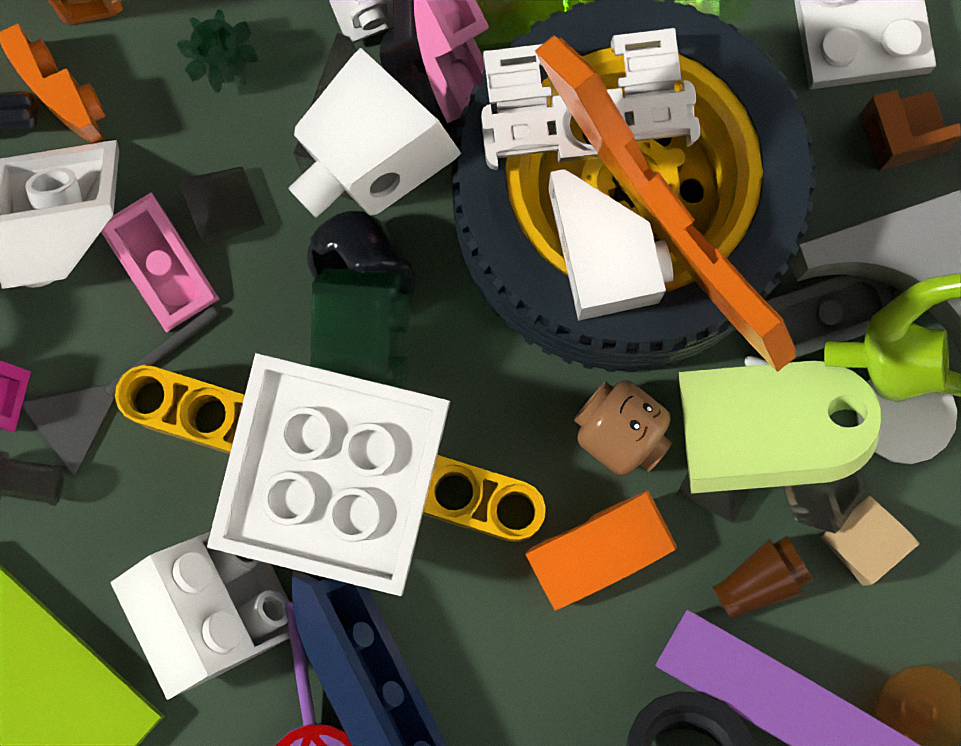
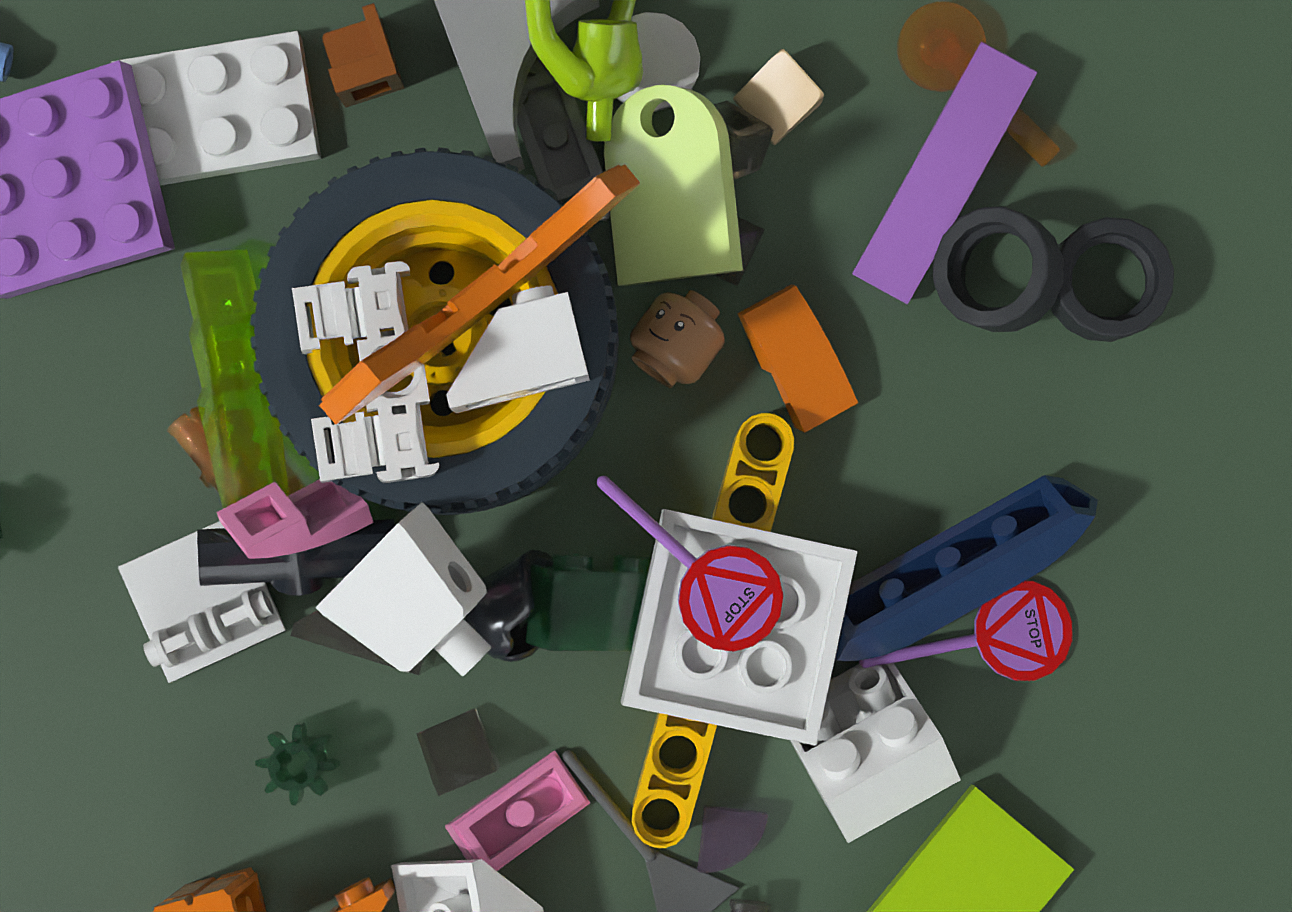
camera: 95 degrees left, 5 degrees up
reddish brown cone [713,536,814,620] -> none
none -> piece [597,475,784,652]
none -> clear purple tile [697,805,768,873]

